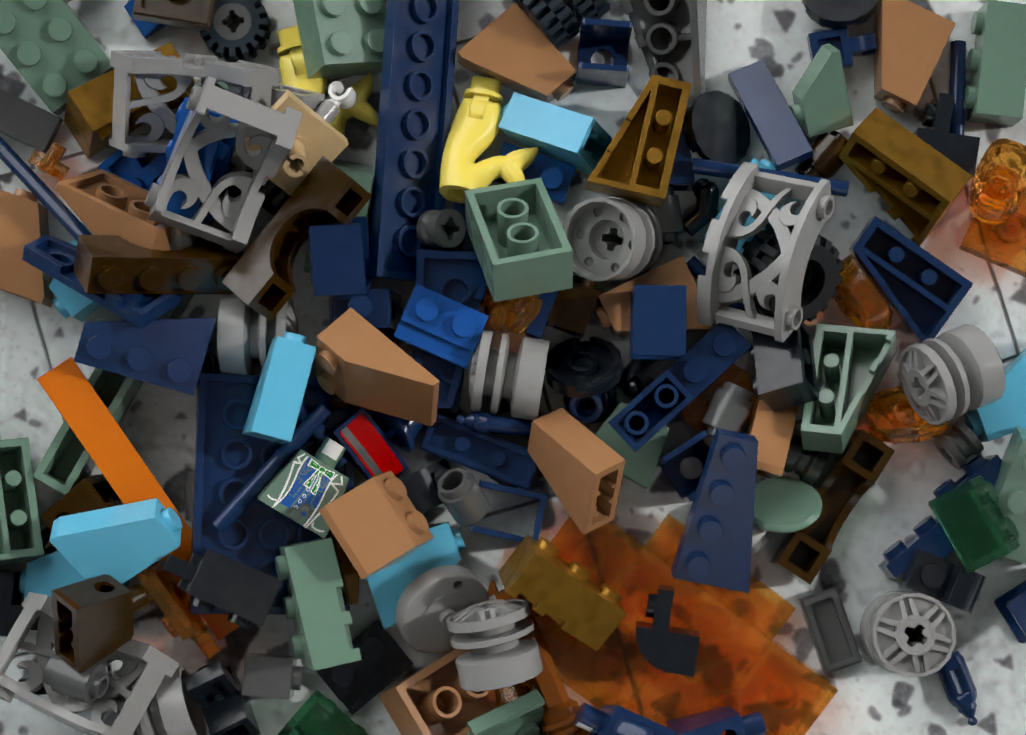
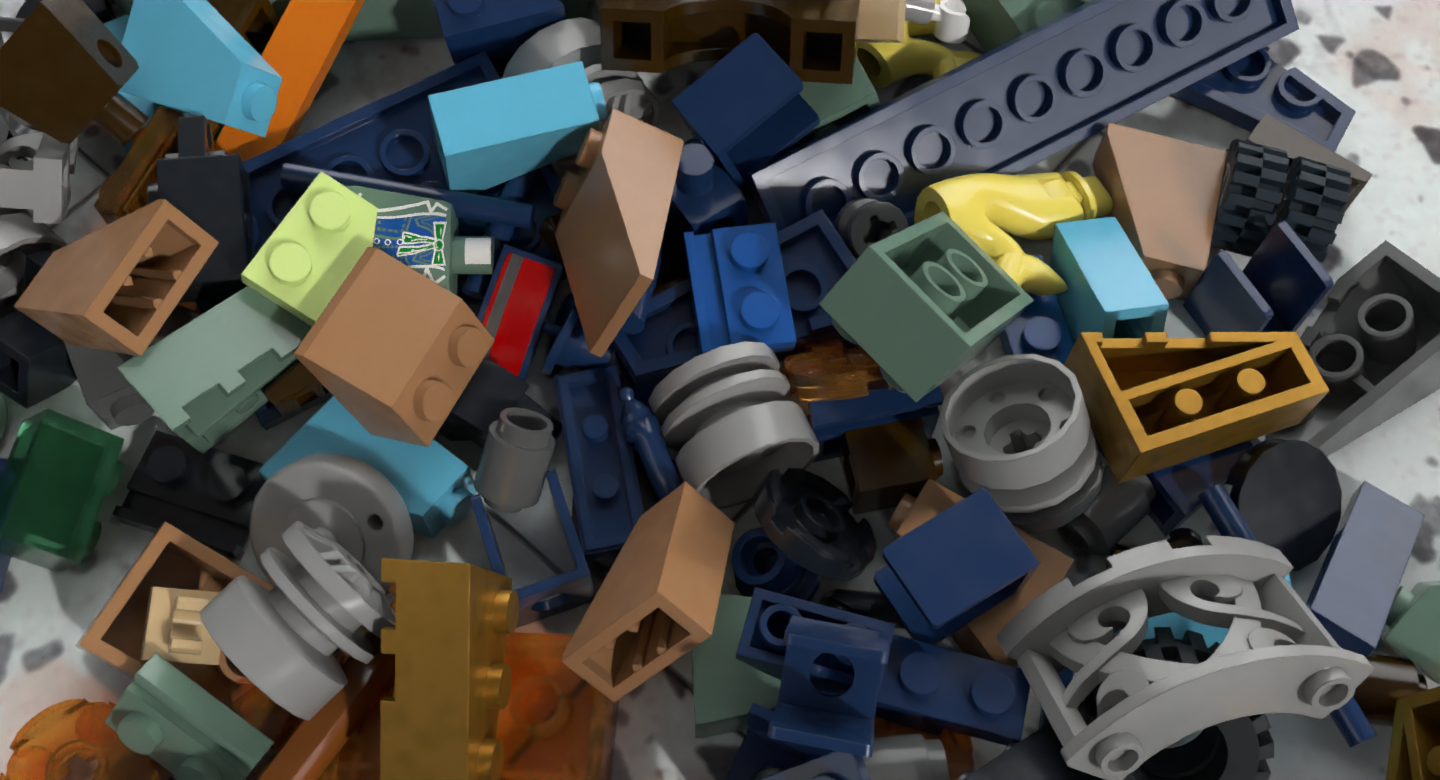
camera: 60 degrees right, 20 degrees down
none -> medium nougat slope [13,199,219,357]
none -> tan tile [140,586,221,665]
none -> yellowish green wing [241,171,378,327]
none -> dark blue piece [767,616,890,757]

